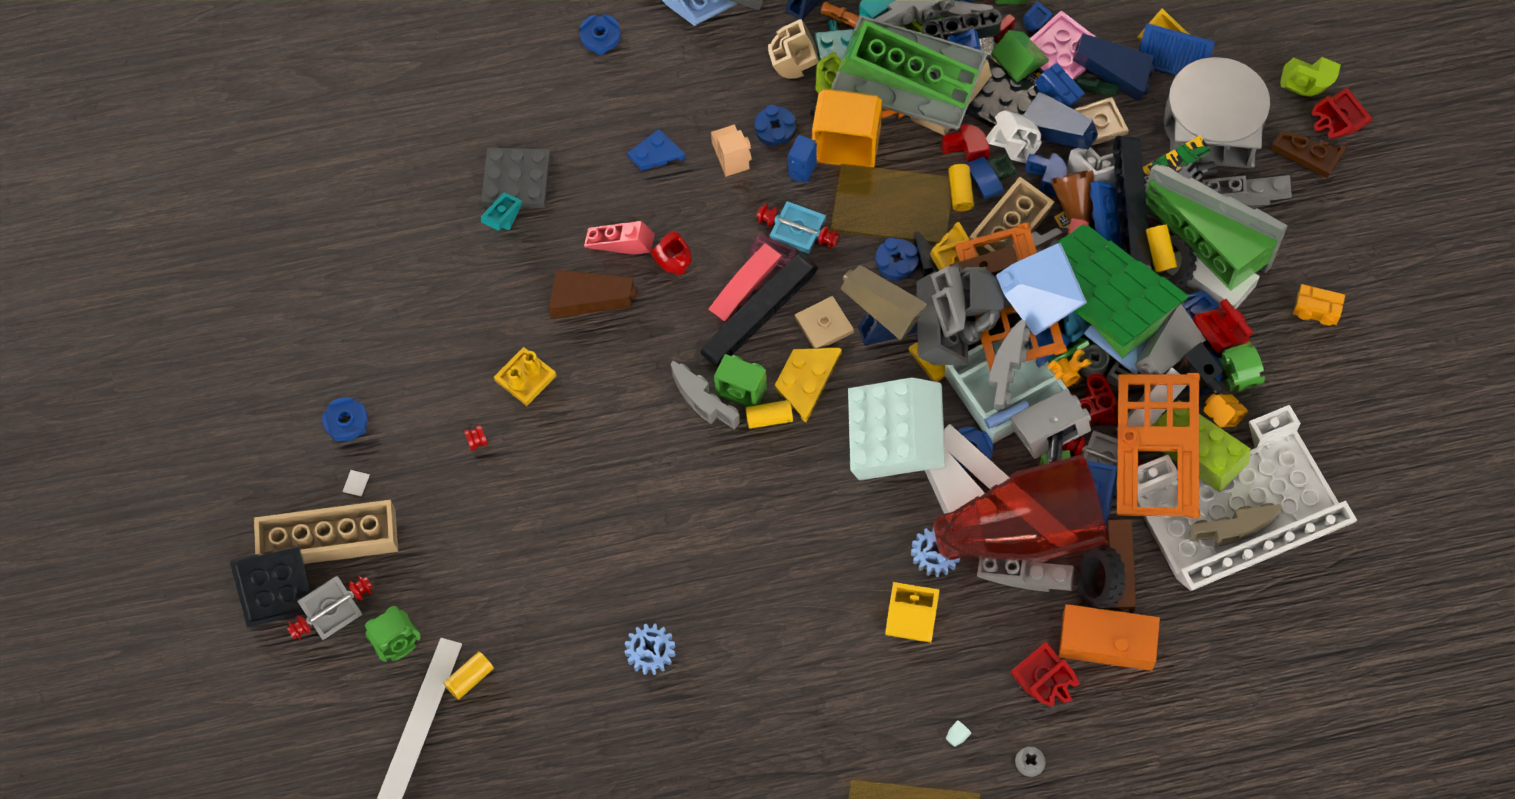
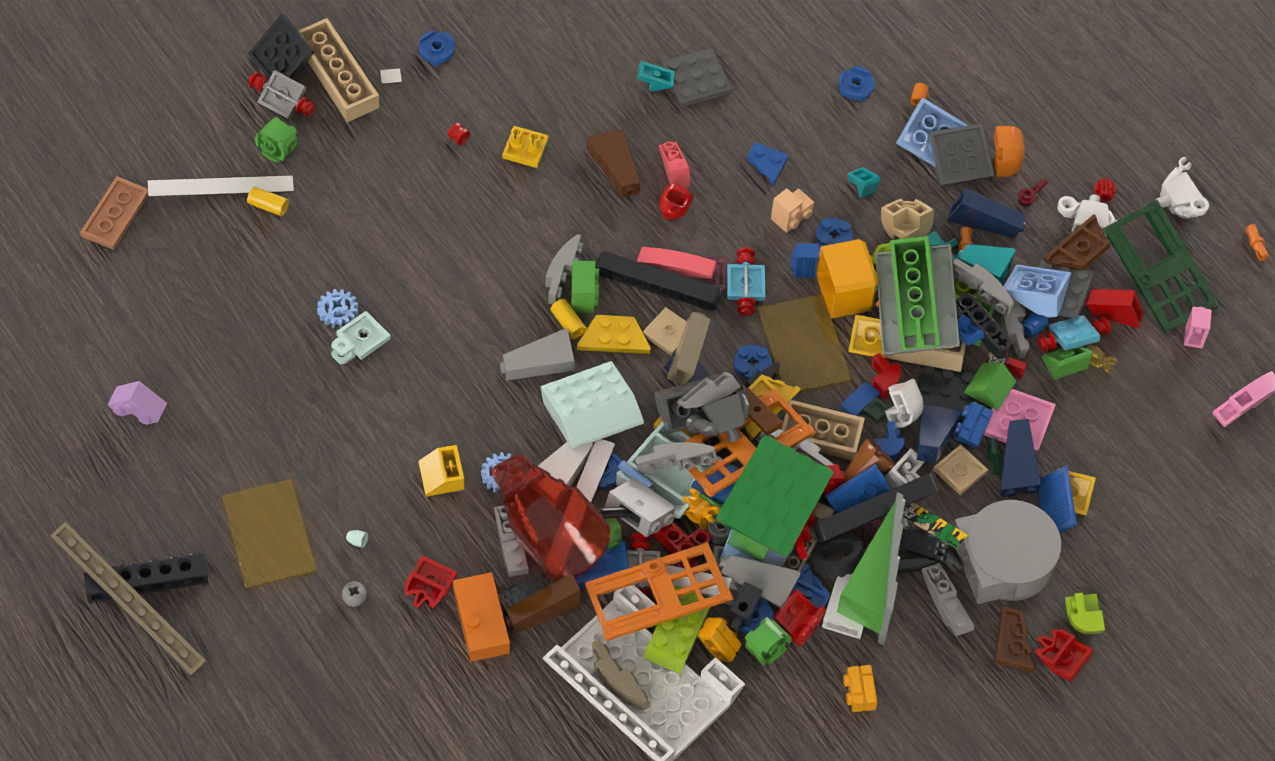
camera: 60 degrees right, 5 degrees down
yellow pin [948,164,974,212] -> none
light blue slope [996,243,1087,335] -> none
blue plate [1023,1,1053,33] -> none
yellow pin [1146,224,1177,272] -> none
none -> light aqua plate [331,311,391,364]
none -> light grey slope [500,329,574,381]
none -> teal slope [847,167,880,198]
none -> yellow slope [848,315,886,357]

